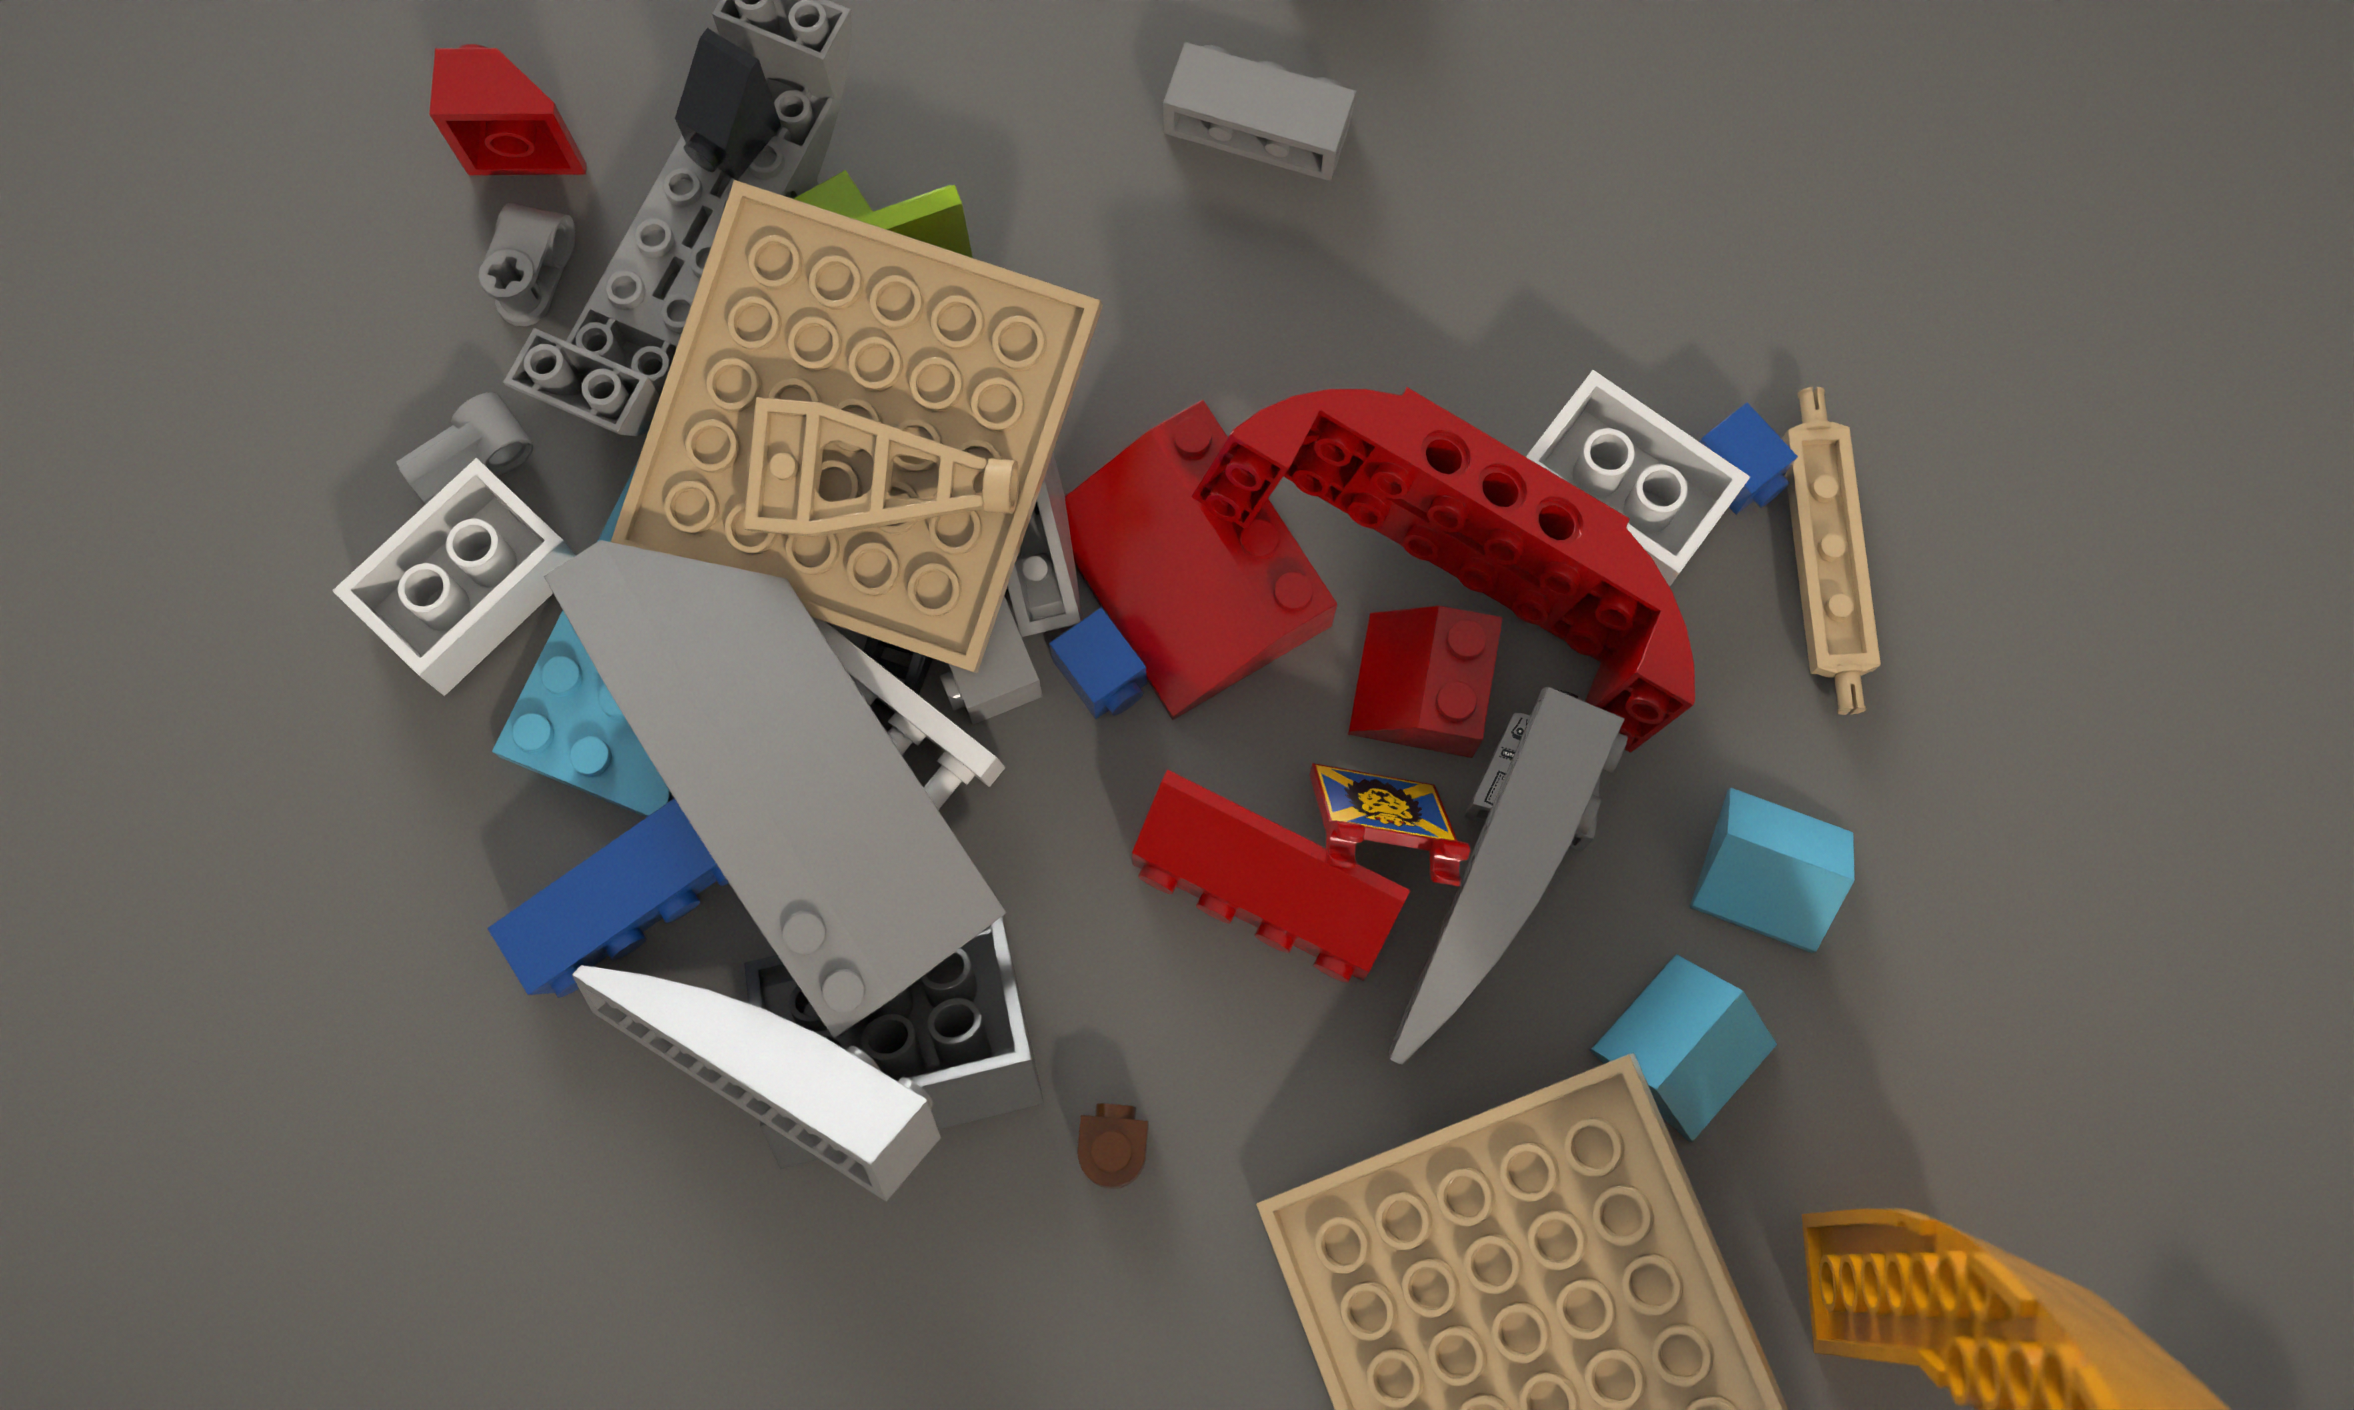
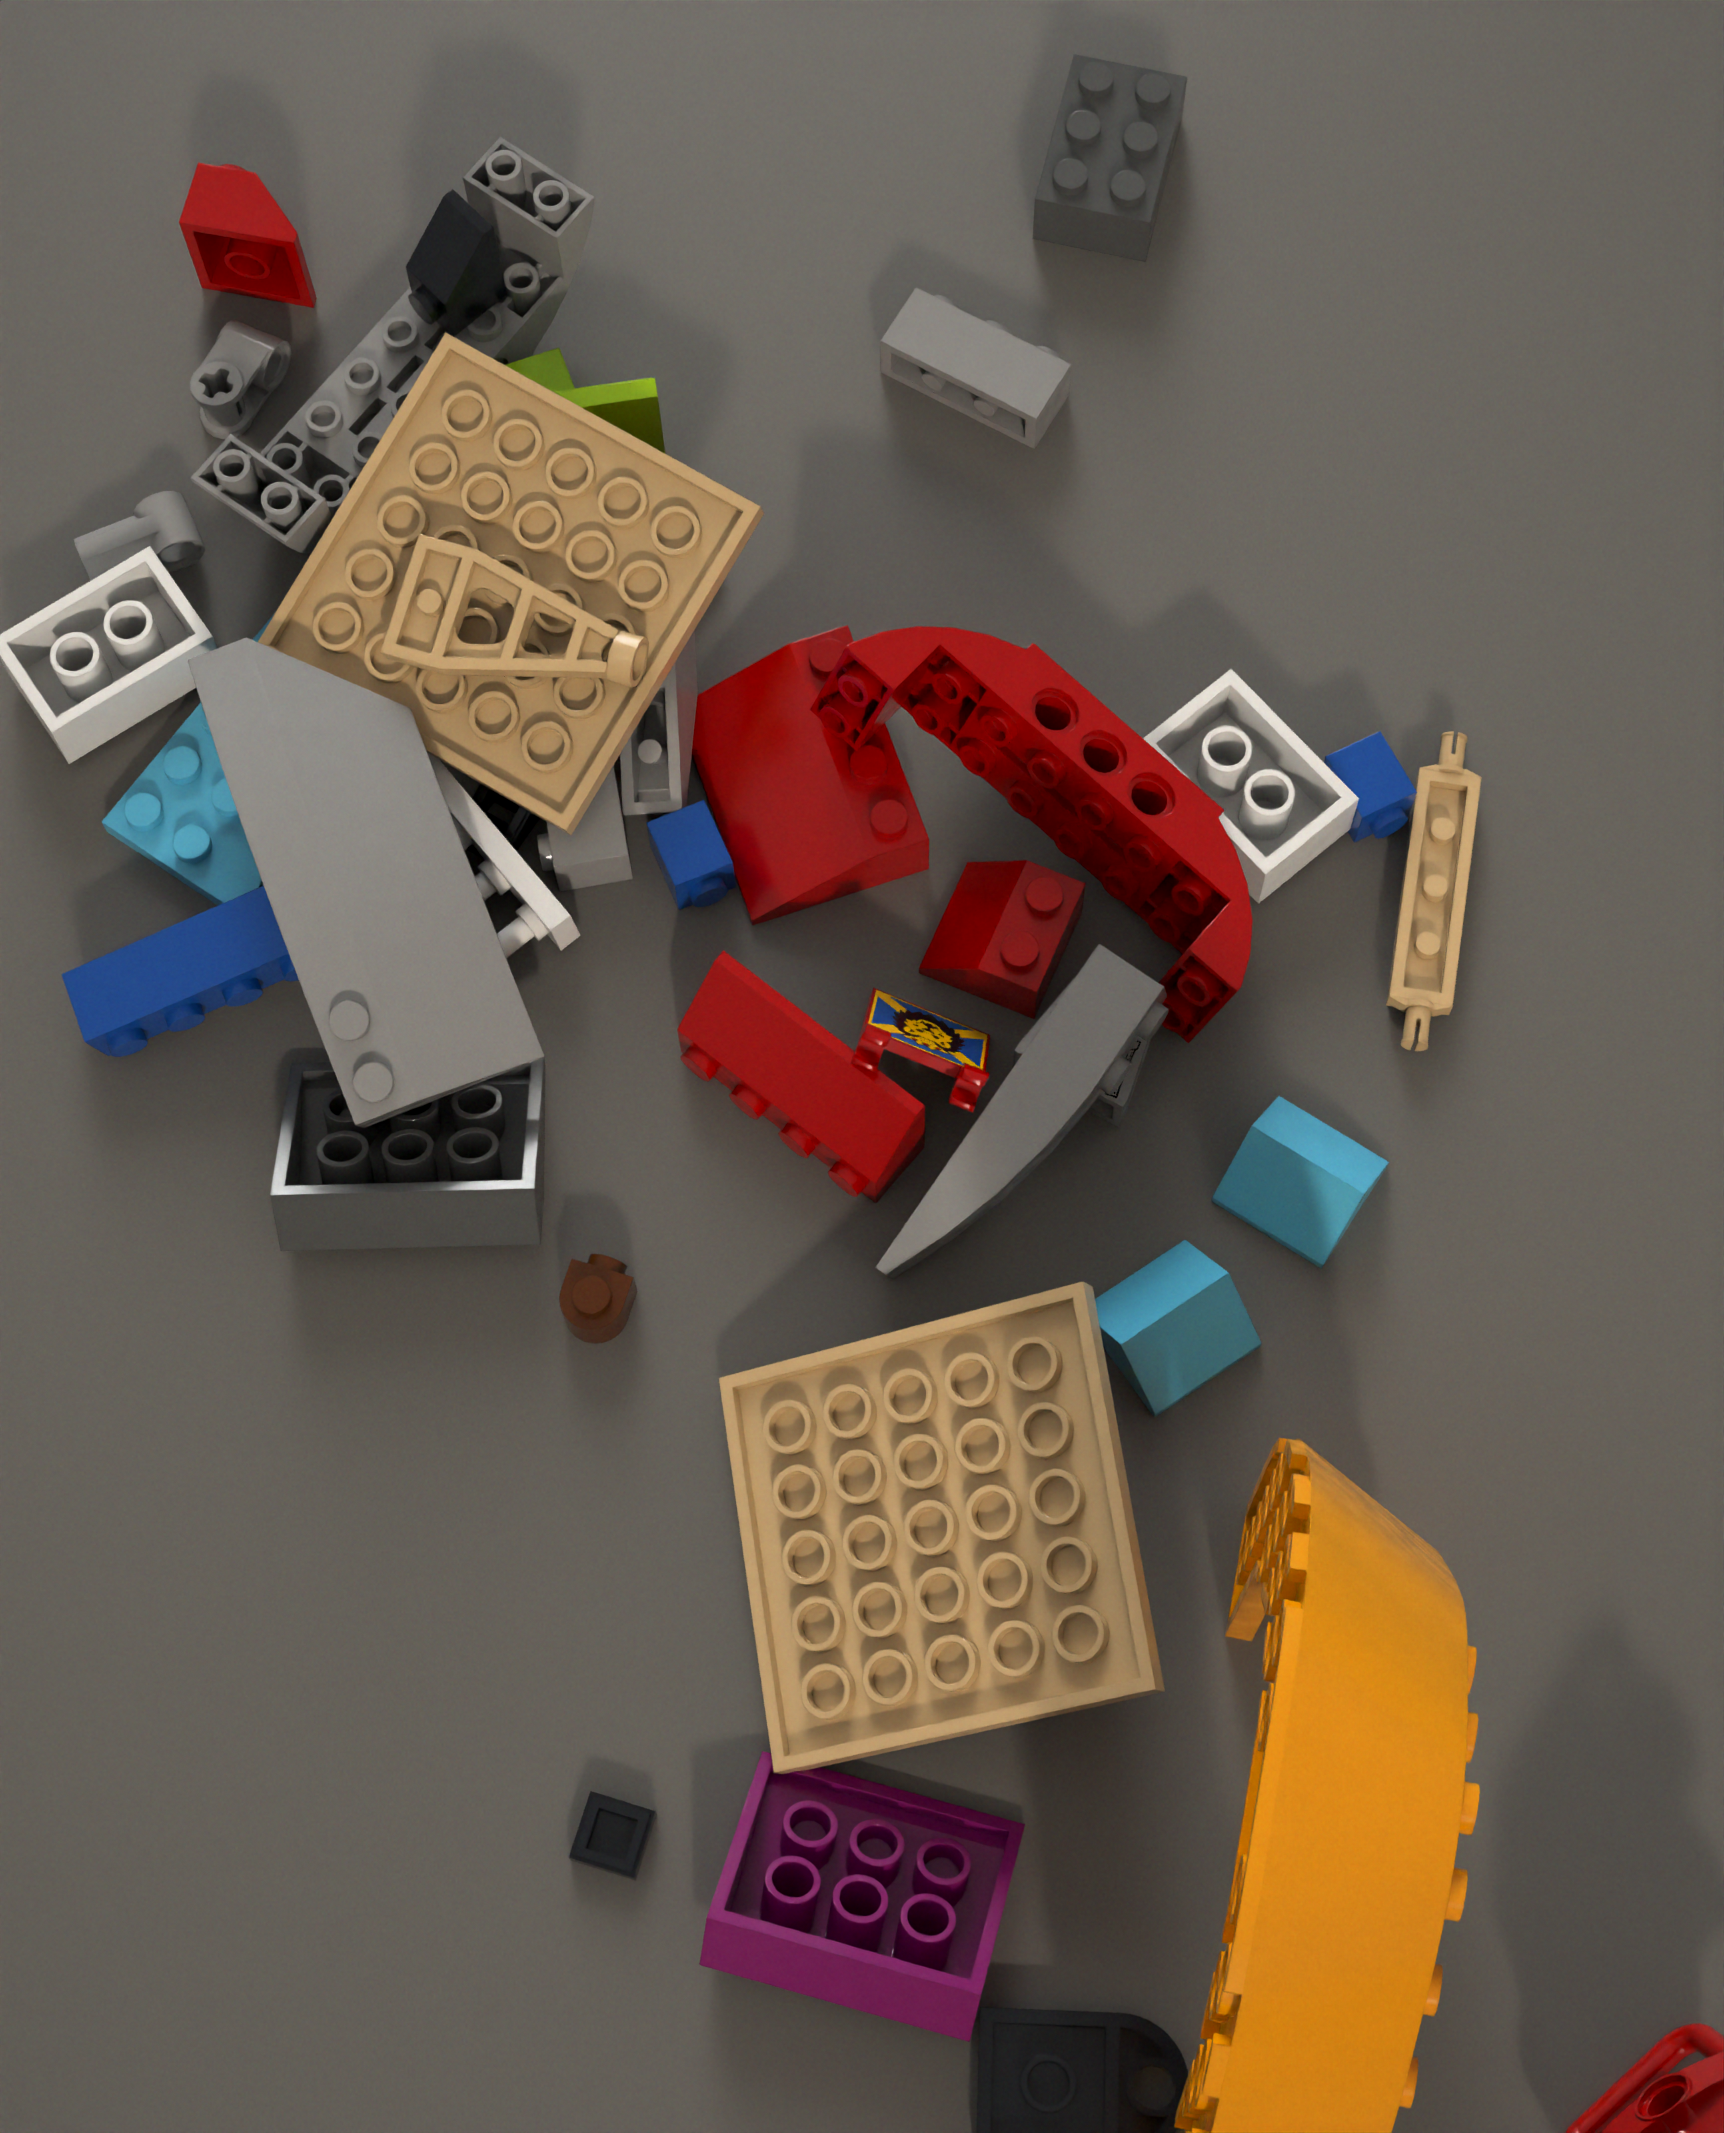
camera: 15 degrees right, 5 degrees down
slope [572,965,941,1201] -> none

